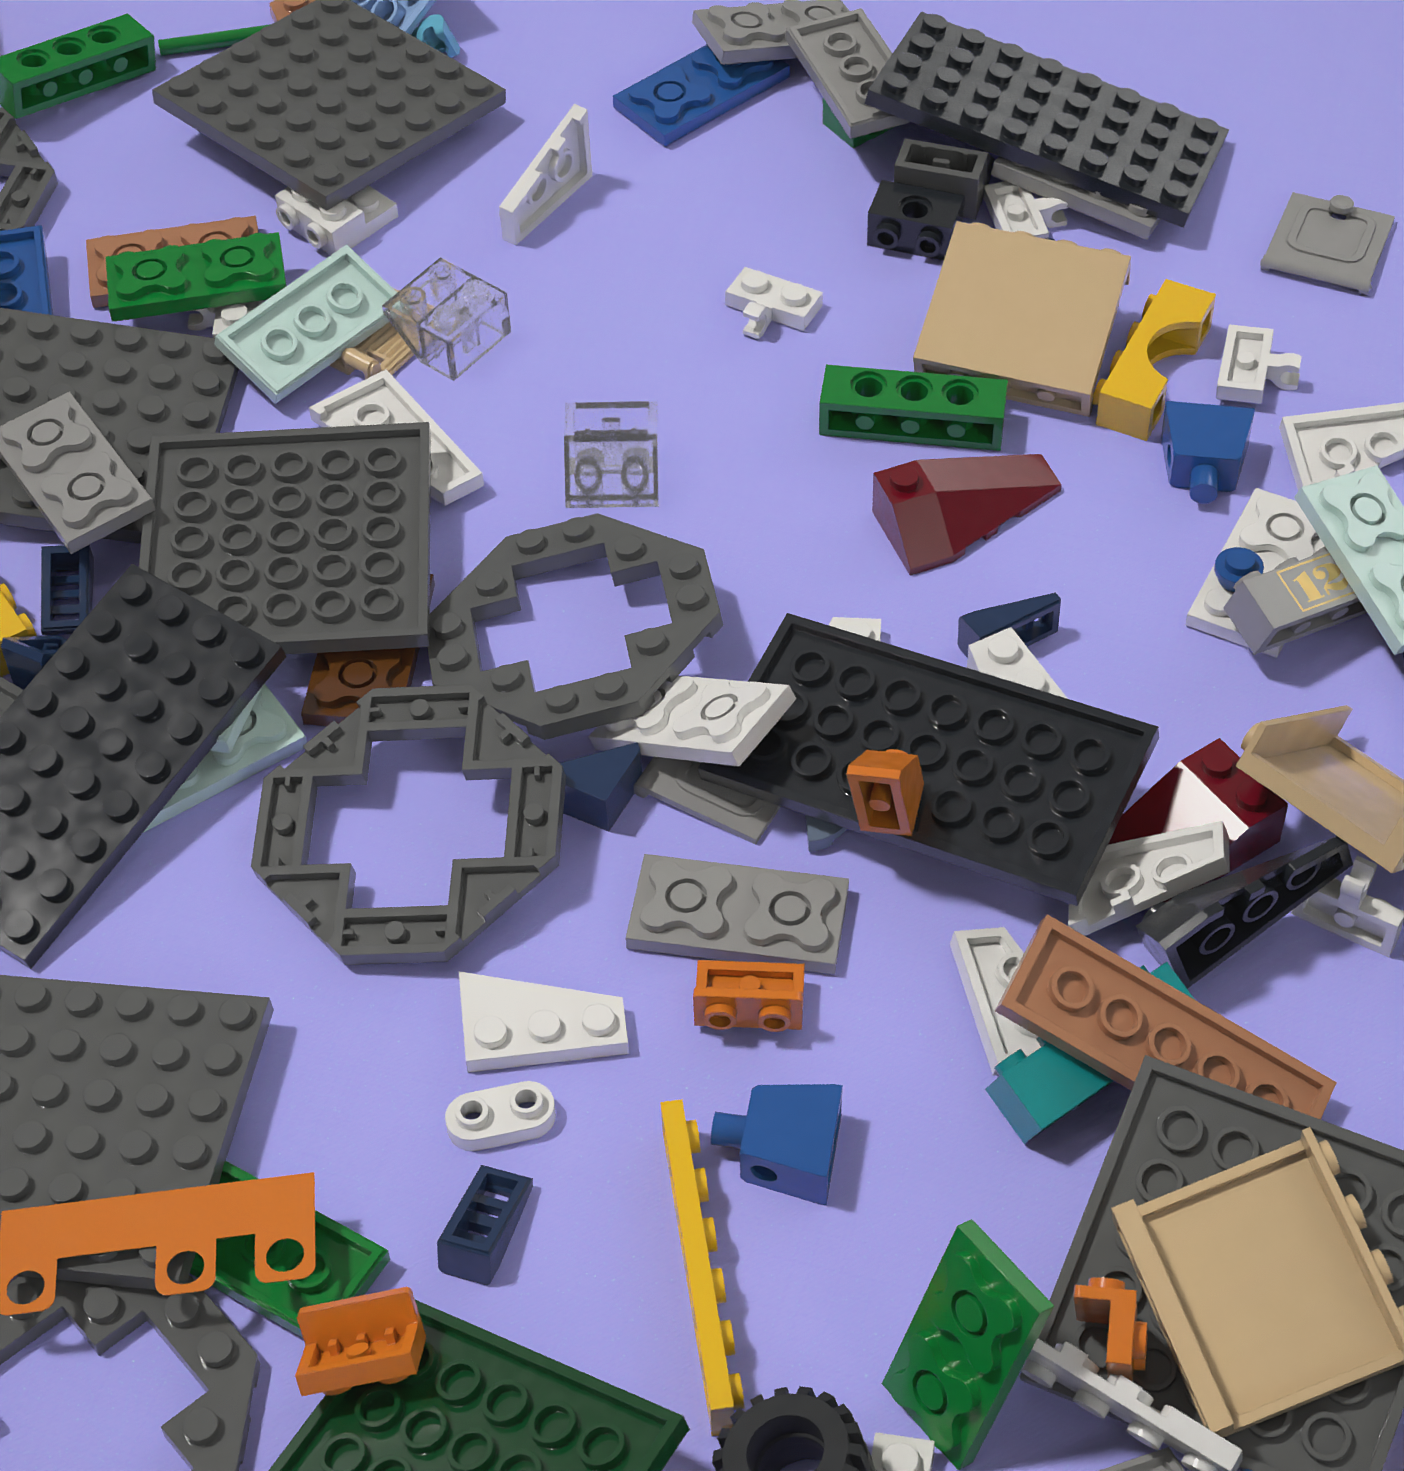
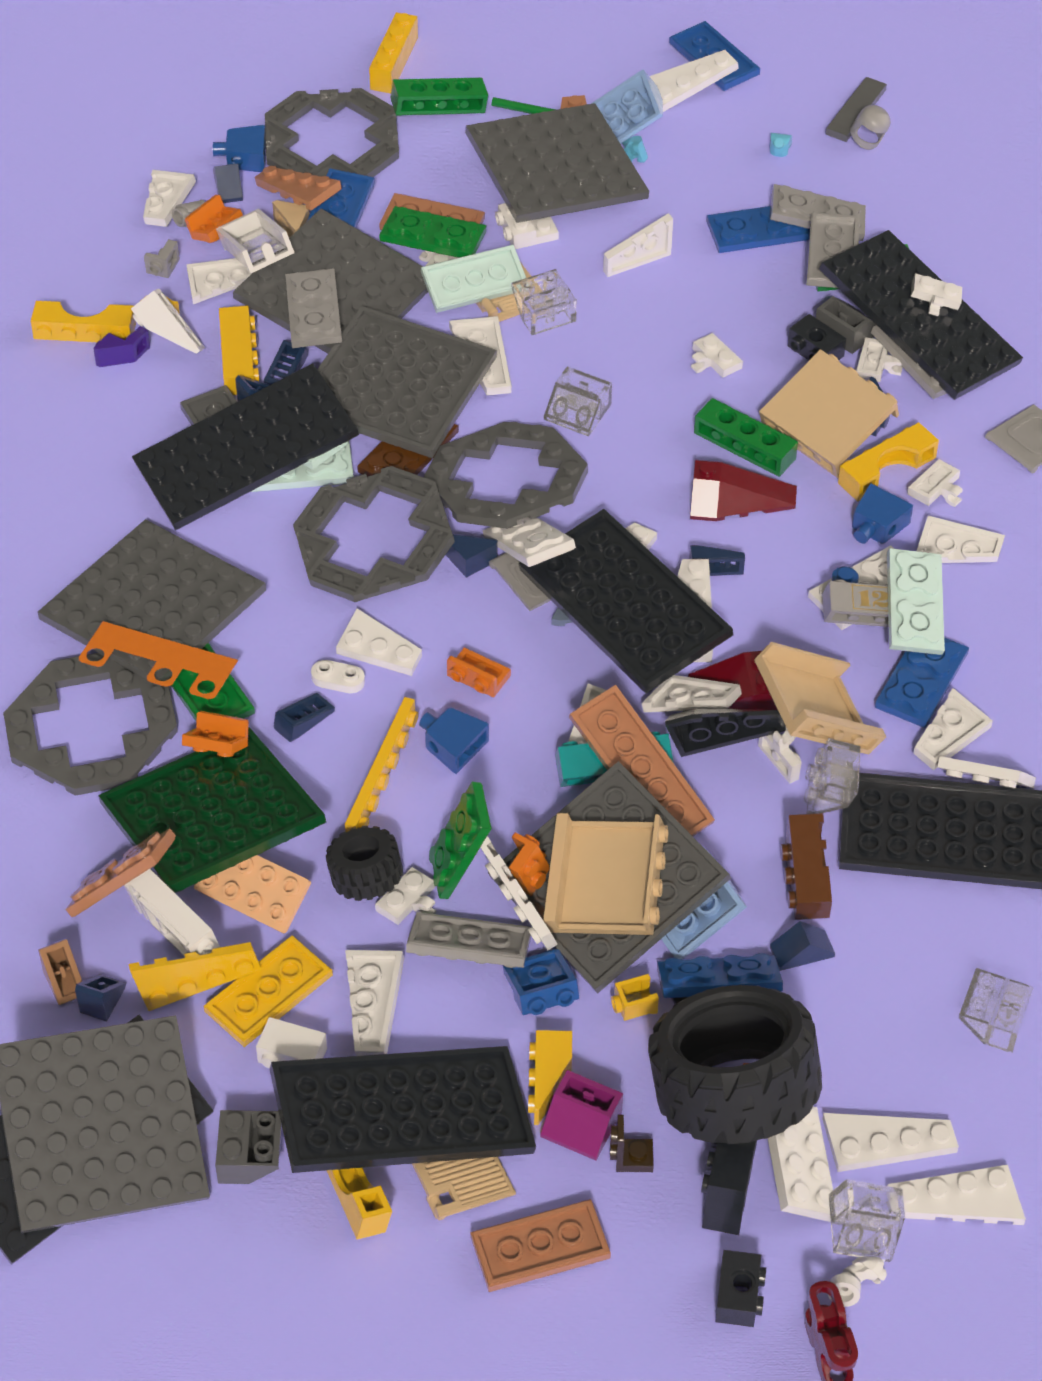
camera: 25 degrees right, 0 degrees up
light grey piece [625,854,849,974] -> none
orange slope [846,749,924,836] -> none
none -> white plate [911,273,962,316]

